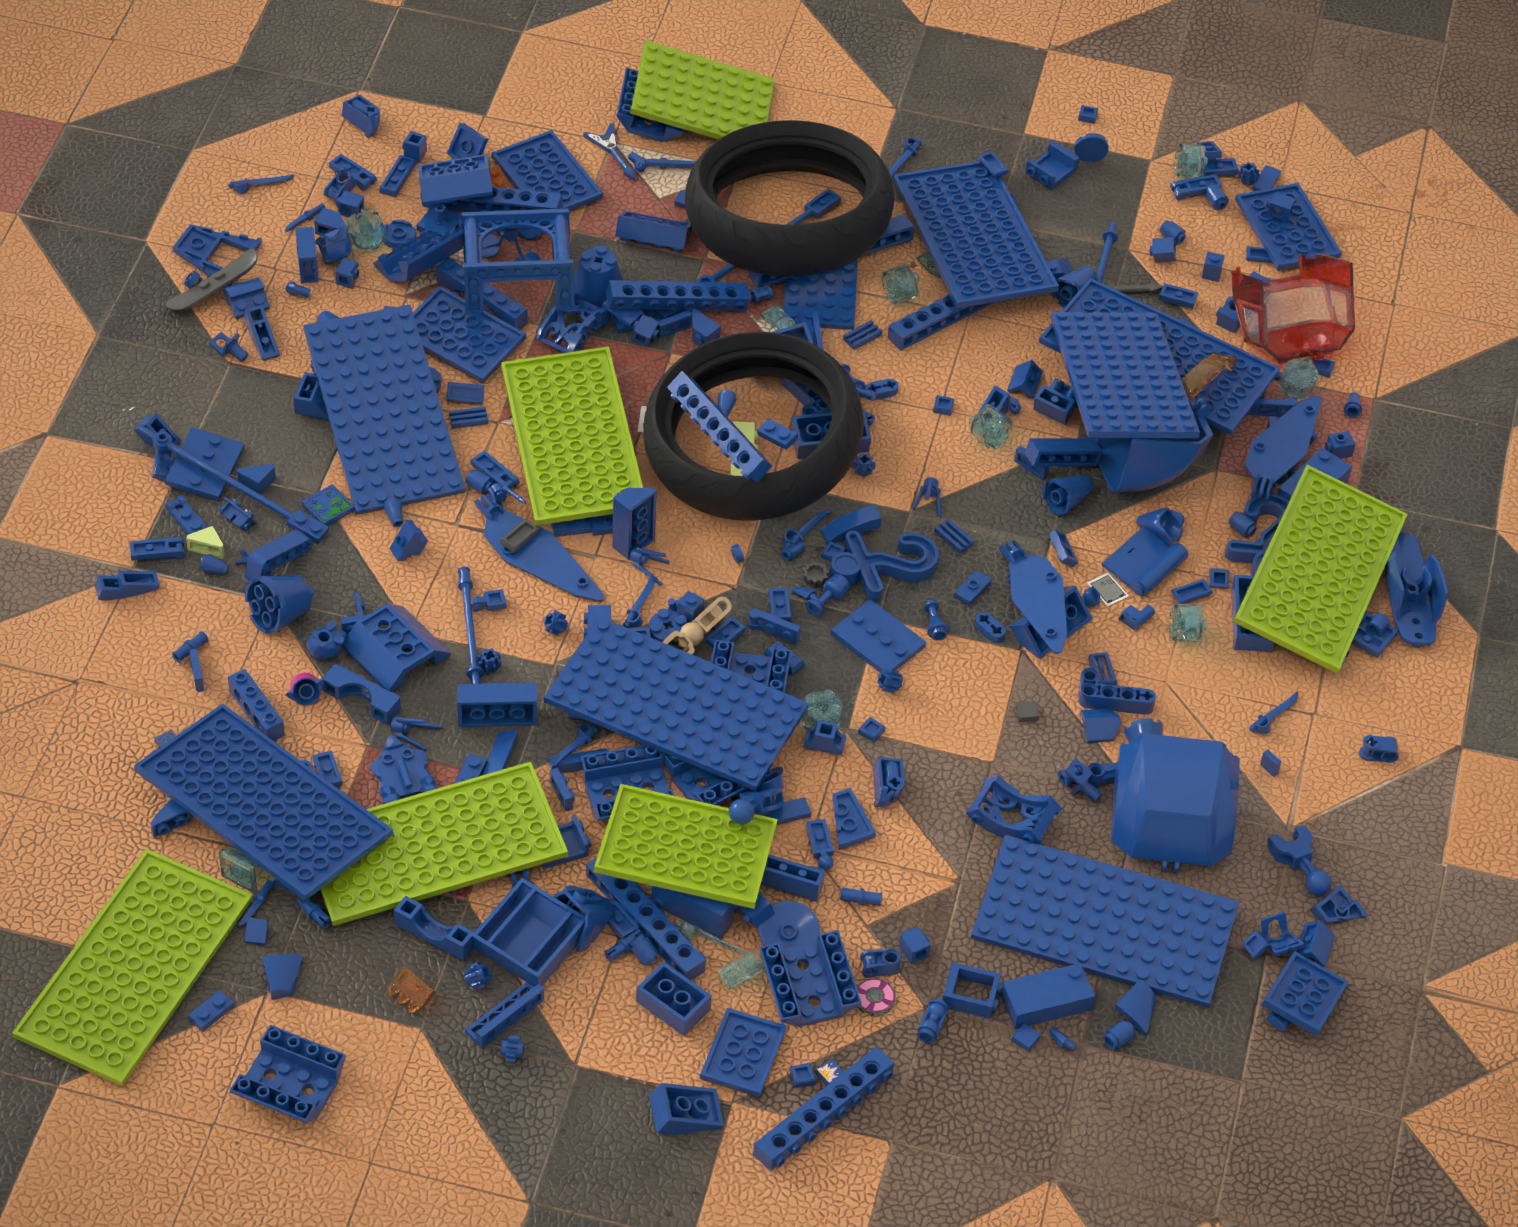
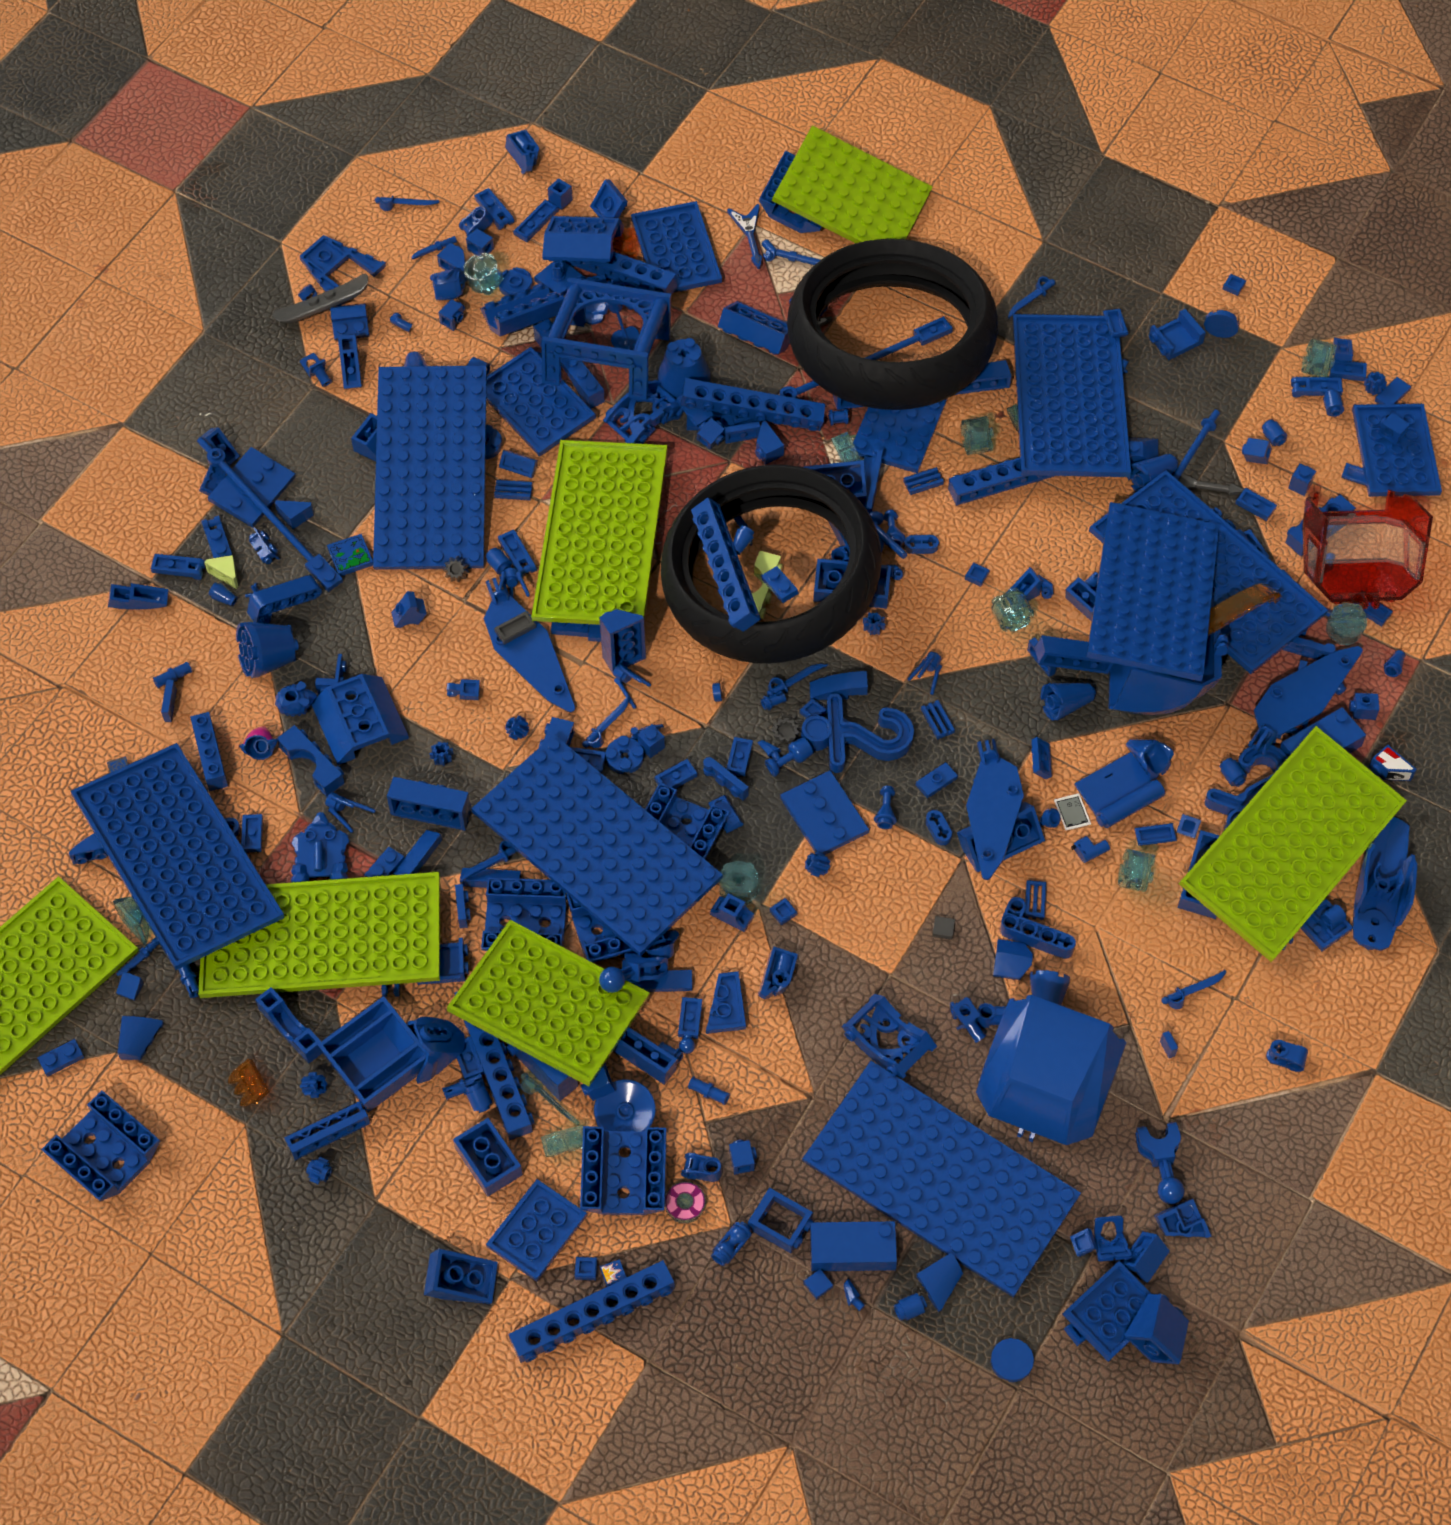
camera: 20 degrees right, 10 degrees up
blue window [295,227,319,284] -> none
blue cone [384,498,404,527] -> none
blue bar [458,566,484,684] -> none
tan piece [662,596,732,654] -> none
blue panel [1007,360,1043,398] -> none
none -> dark grey piece [443,556,469,582]
none -> blue tile [990,1338,1034,1382]
none -> blue slope [1124,1293,1189,1365]
none -> slope [1369,745,1417,781]

